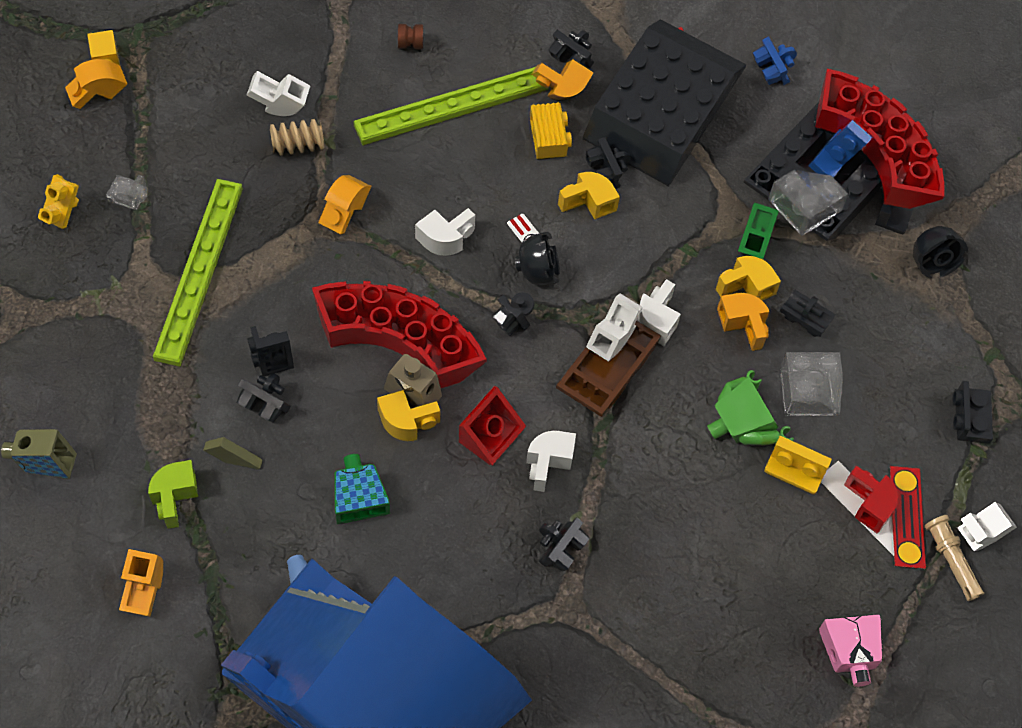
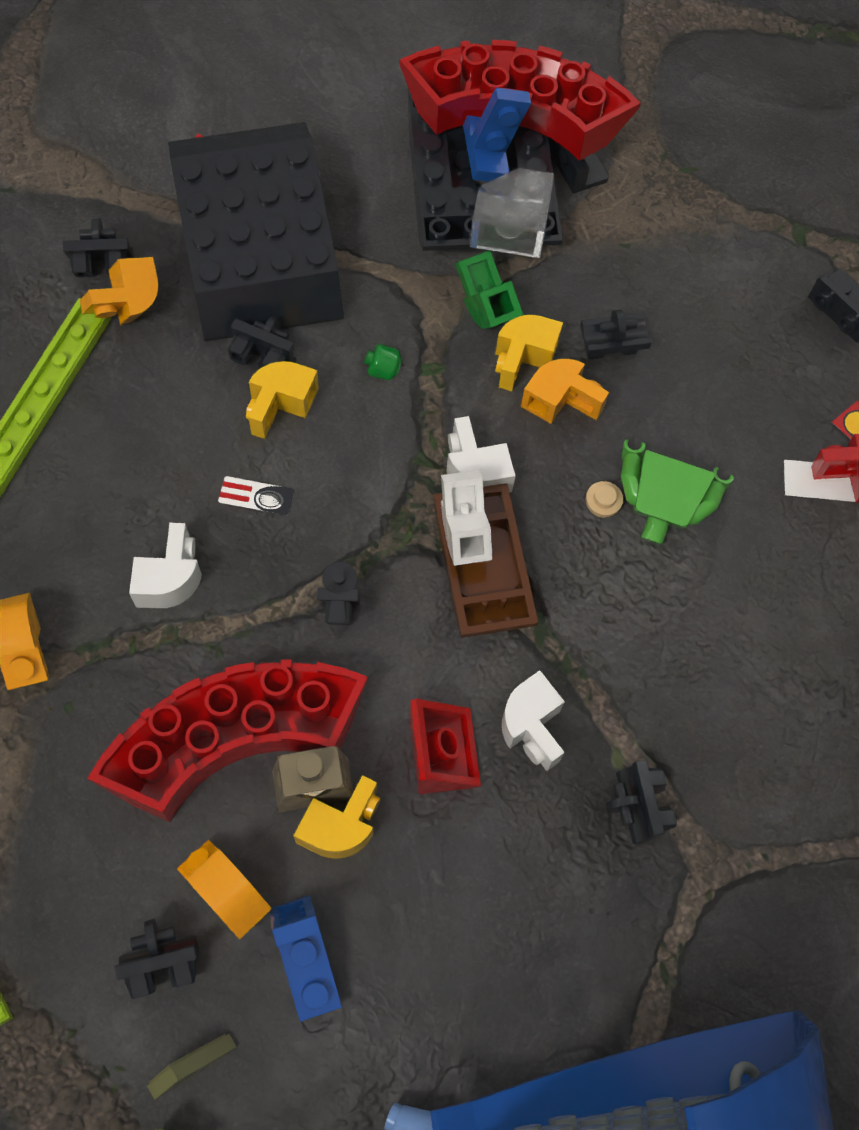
camera: 45 degrees left, 5 degrees up
black bracket [247,326,294,376] -> none
torso [335,454,390,524] -> none
black cylinder [515,232,560,285] -> none
yellow brick [530,102,572,159] -> none
blue hips [753,37,797,85] -> none
yellow bracket [764,436,832,494] -> none
clear slope [780,352,843,416] -> none
black cylinder [913,226,968,278] -> none
none -> light orange brick [177,840,272,940]
none -> blue bracket [270,895,342,1022]
none -> green piece [364,344,402,380]
none -> tan plate [585,481,623,518]

